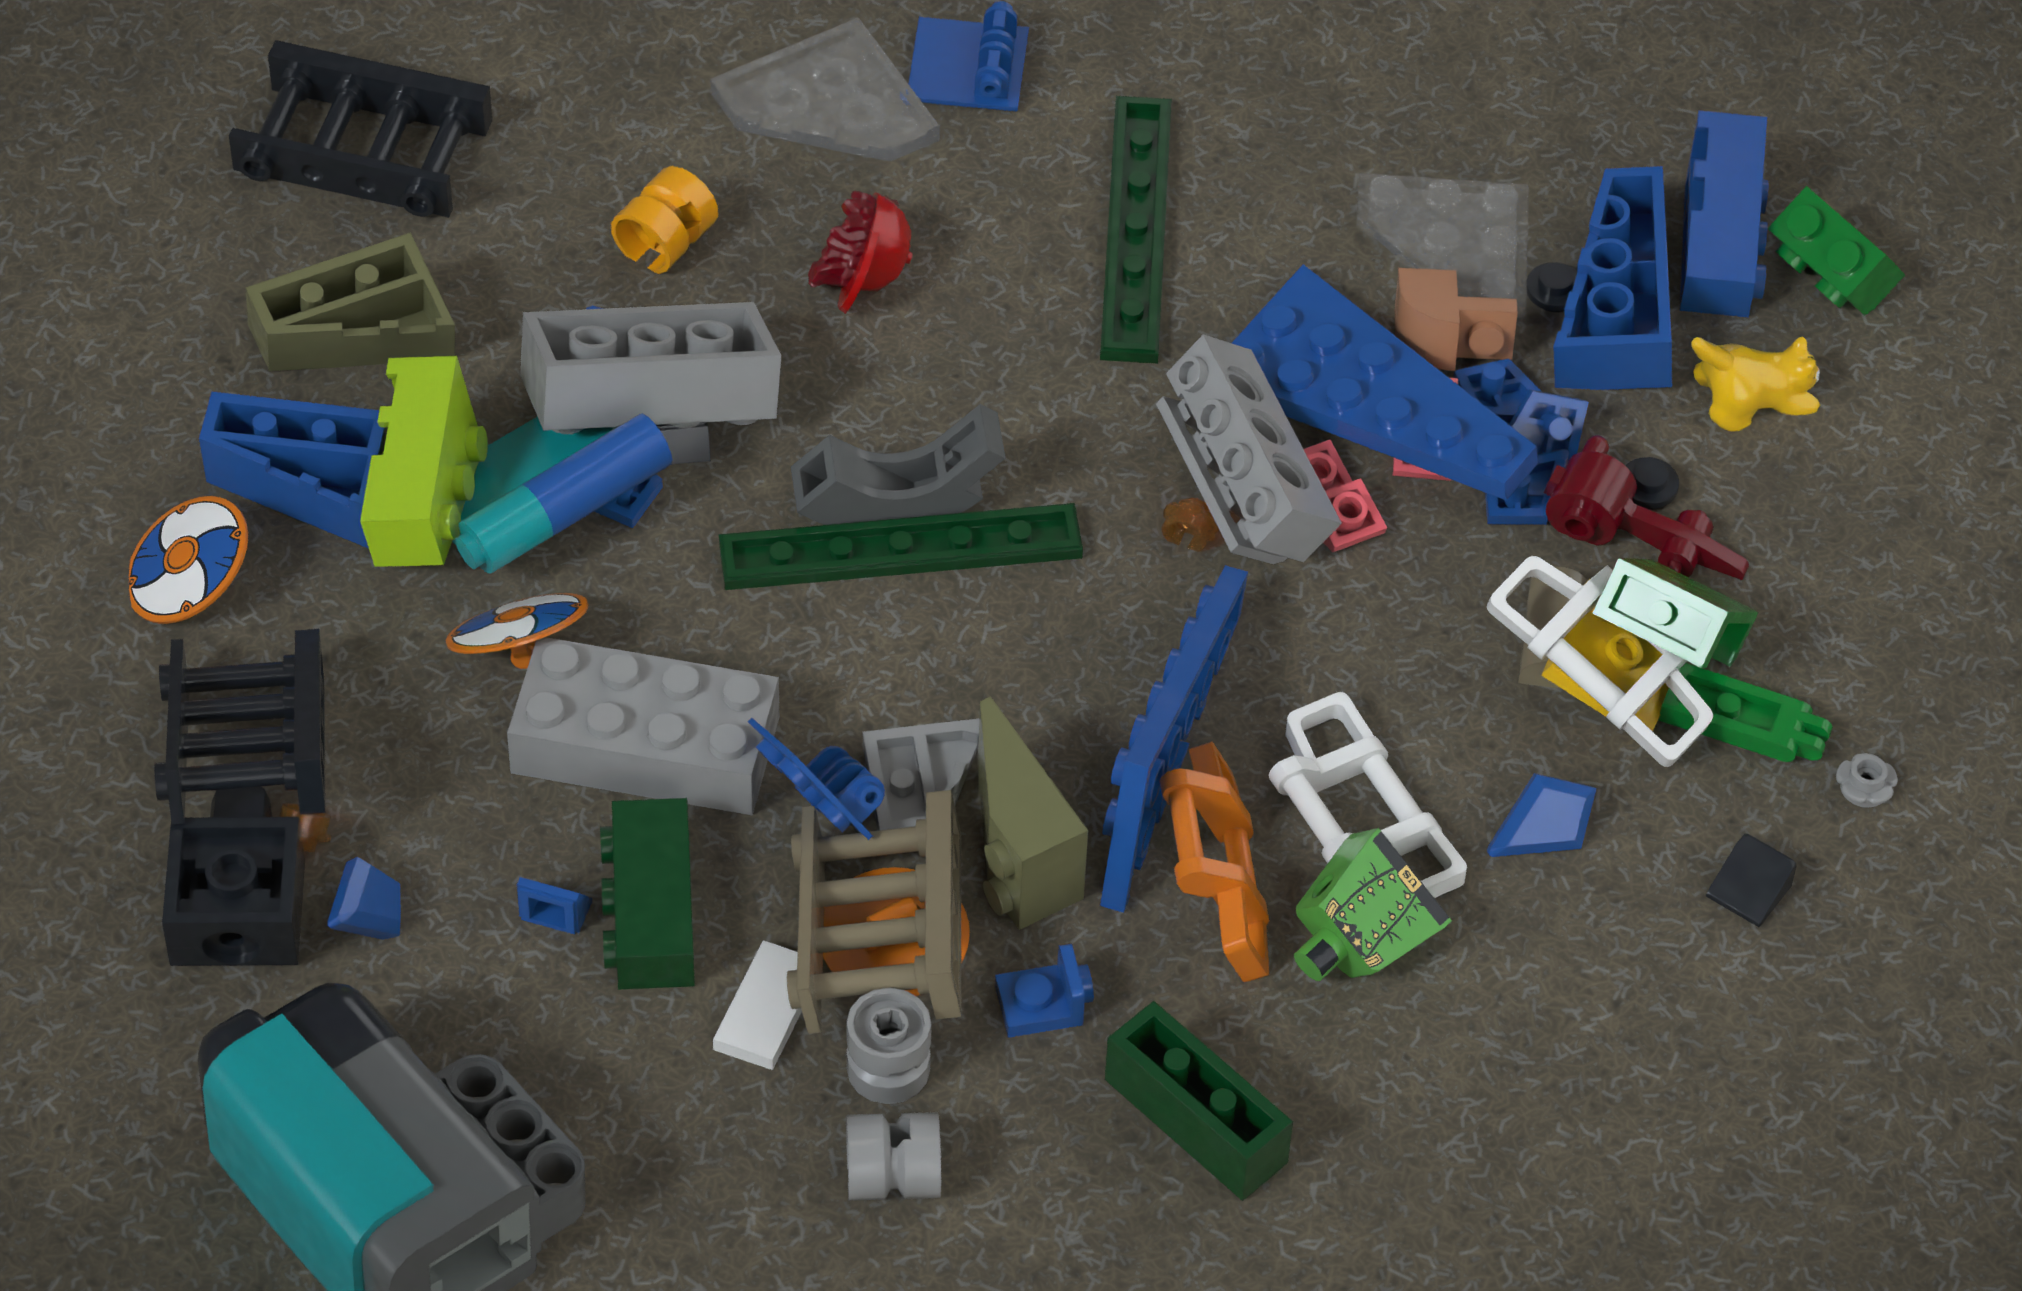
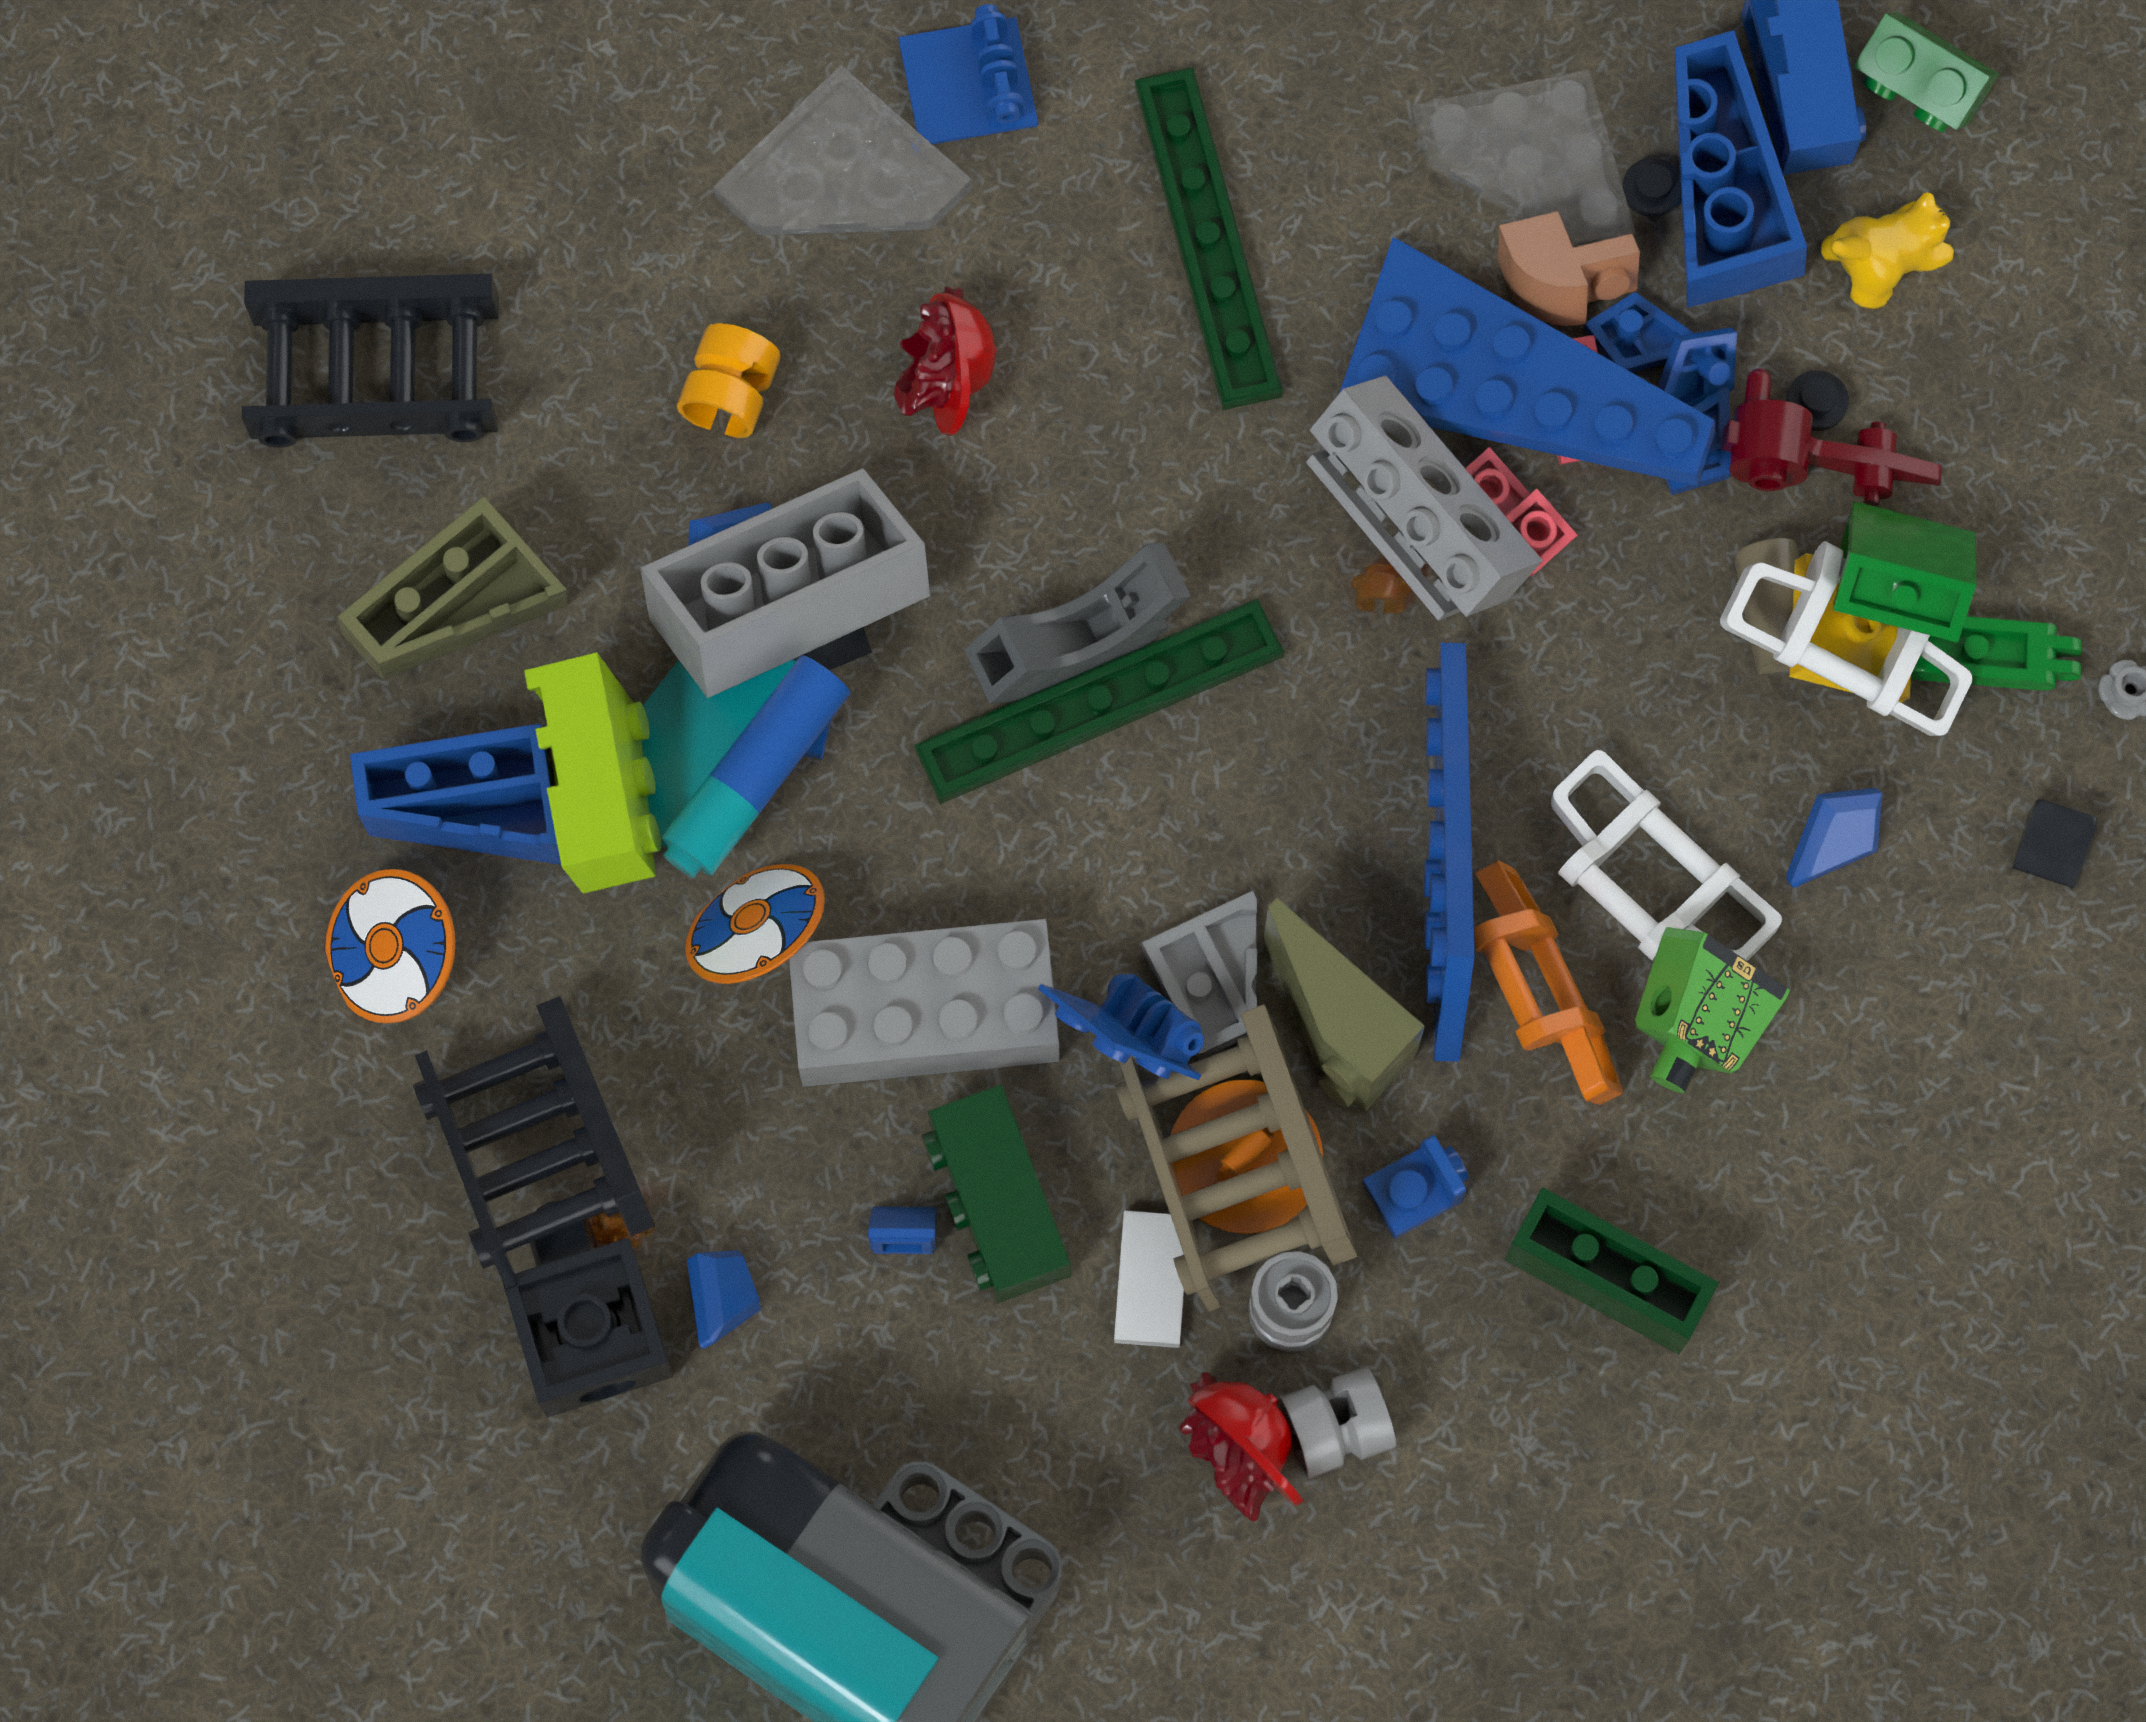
camera: 15 degrees left, 20 degrees up
none -> hair [1179,1372,1304,1522]

